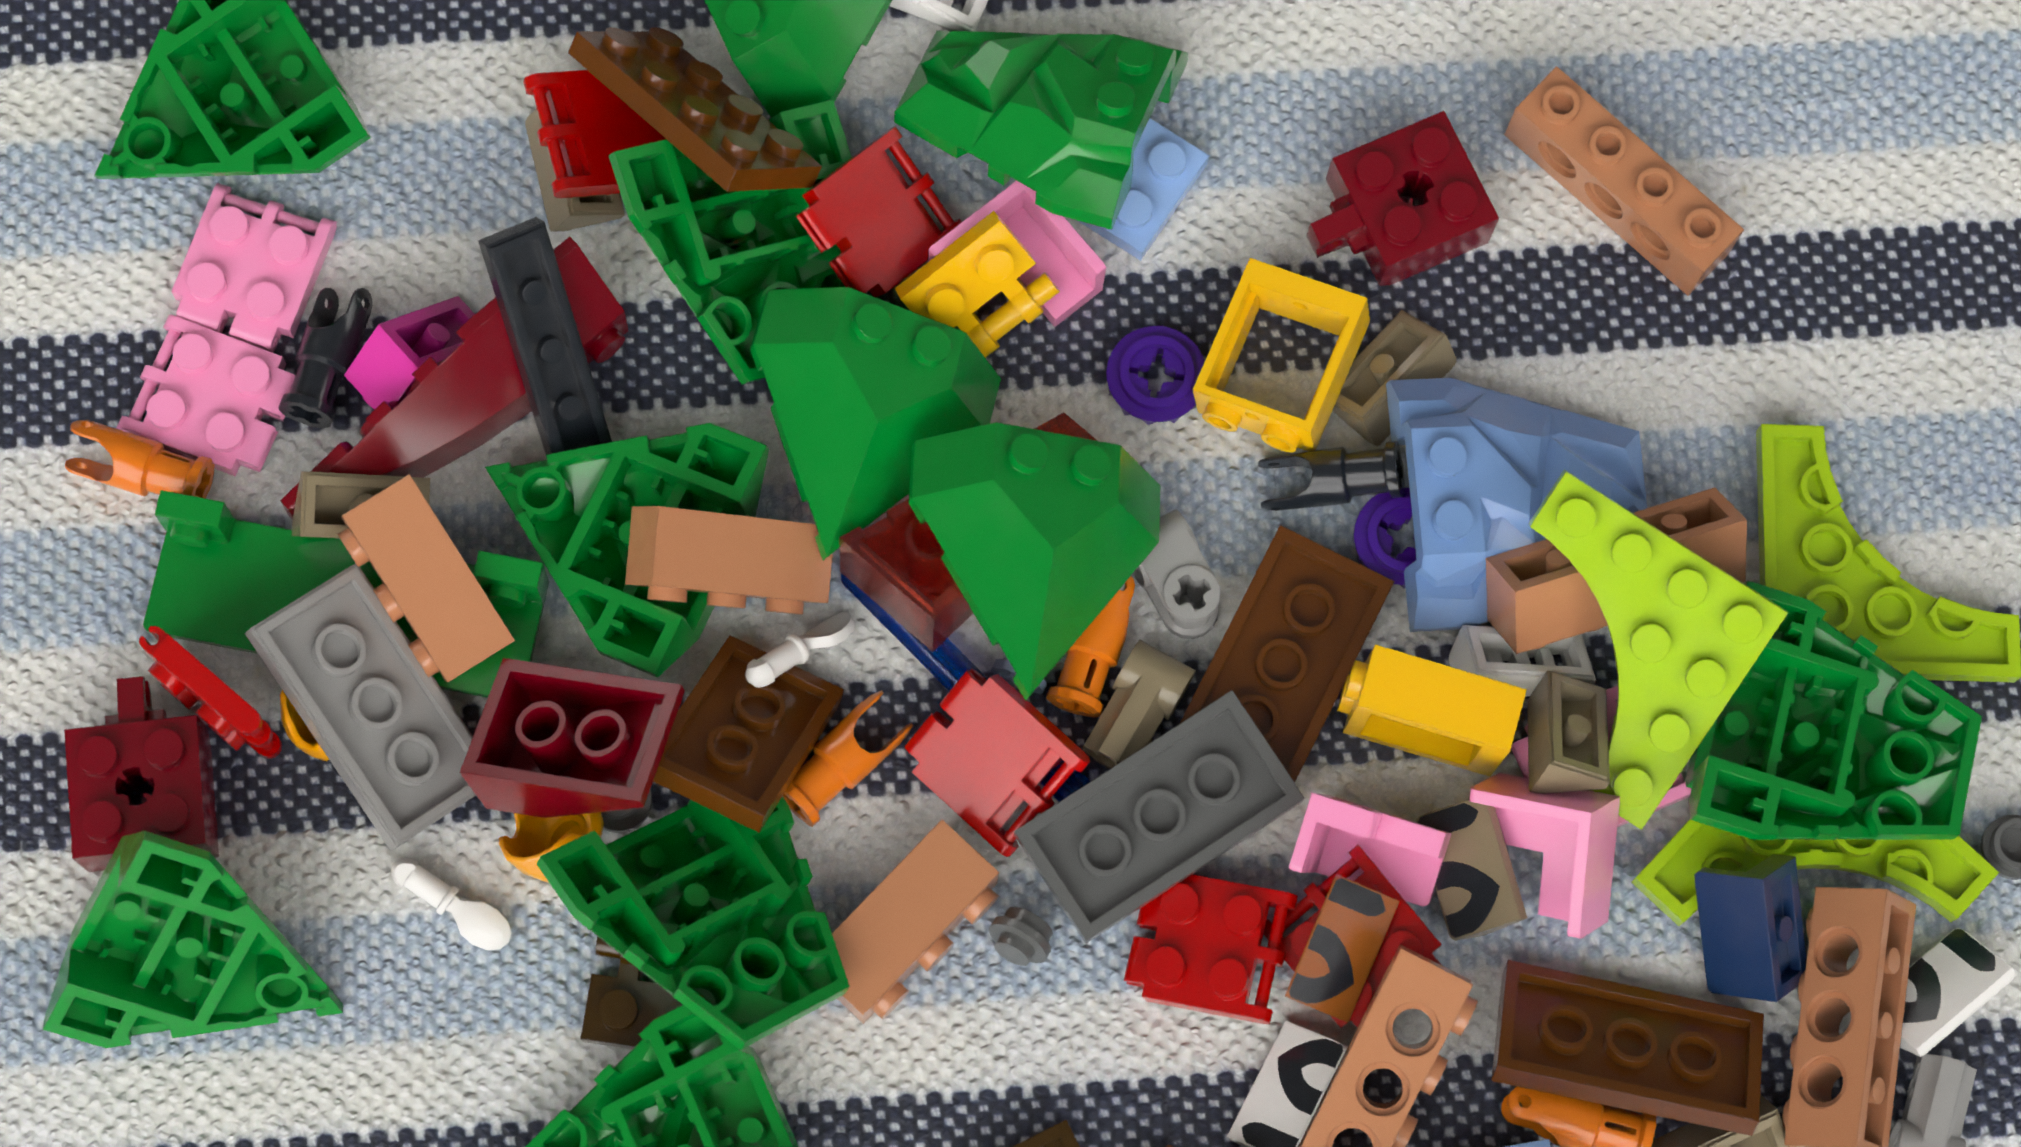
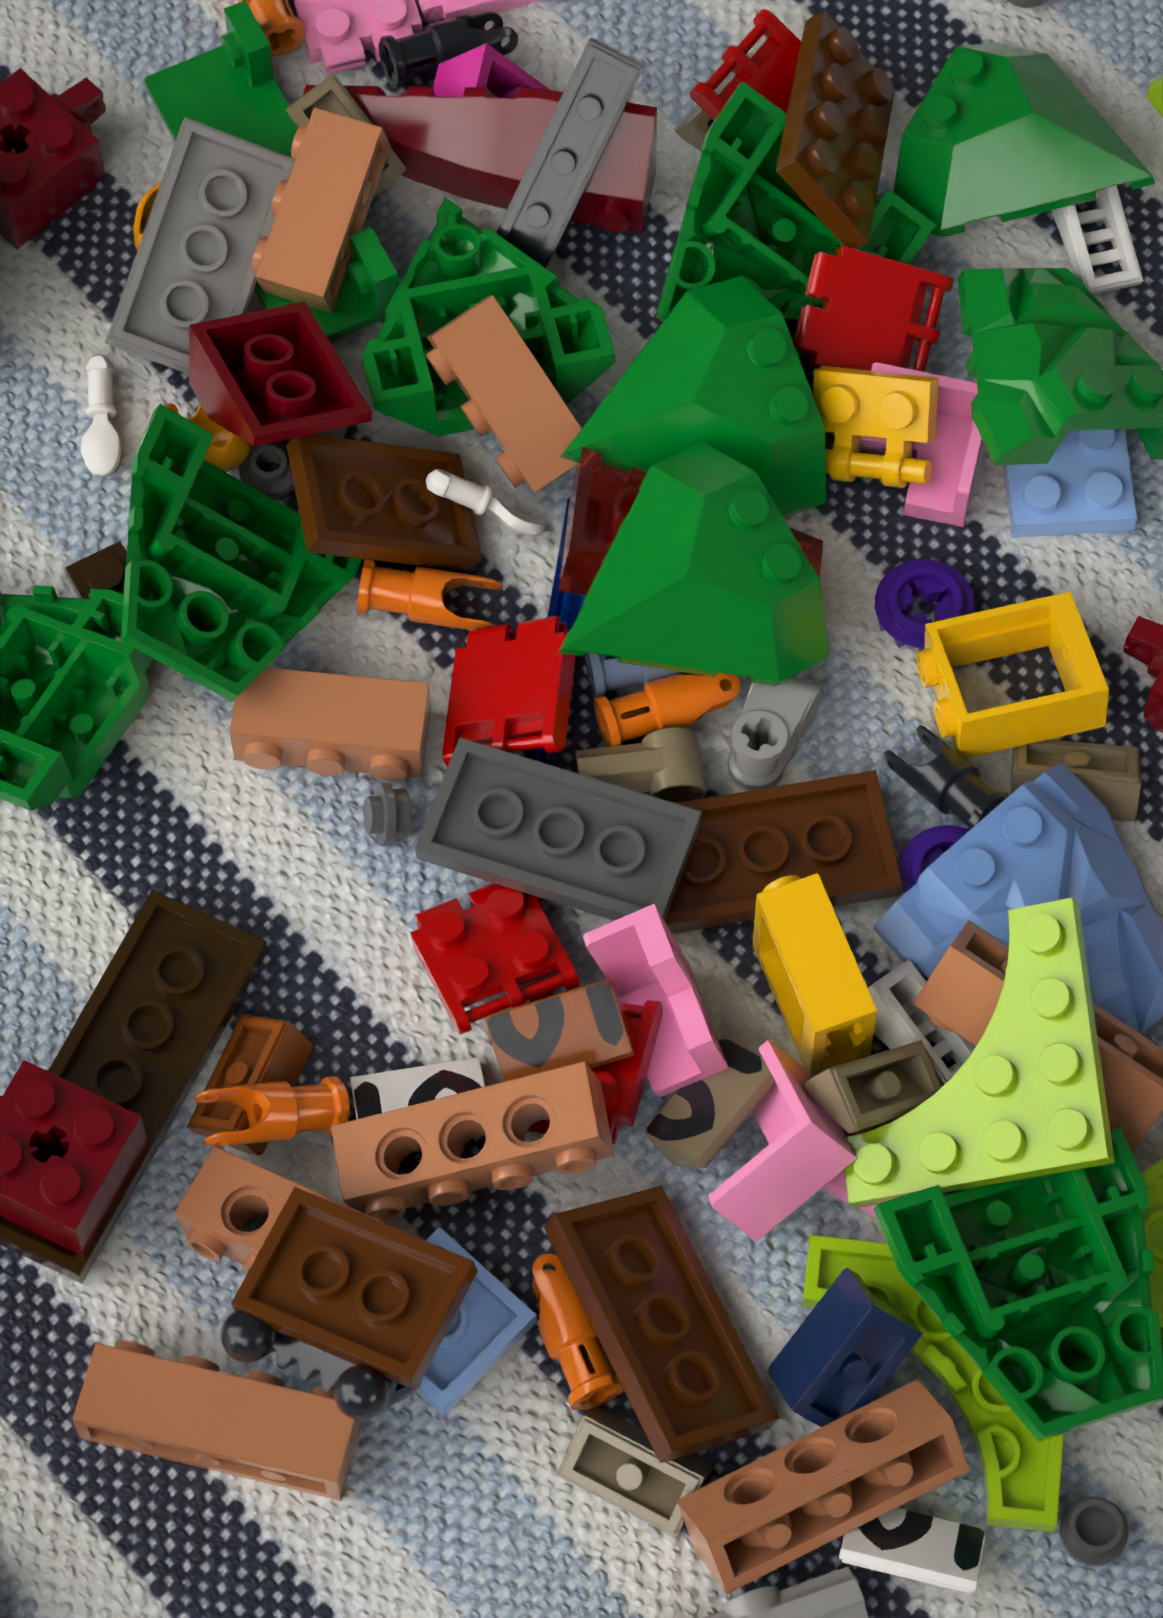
camera: 60 degrees right, 10 degrees down
red plate [139,626,282,759] -> none

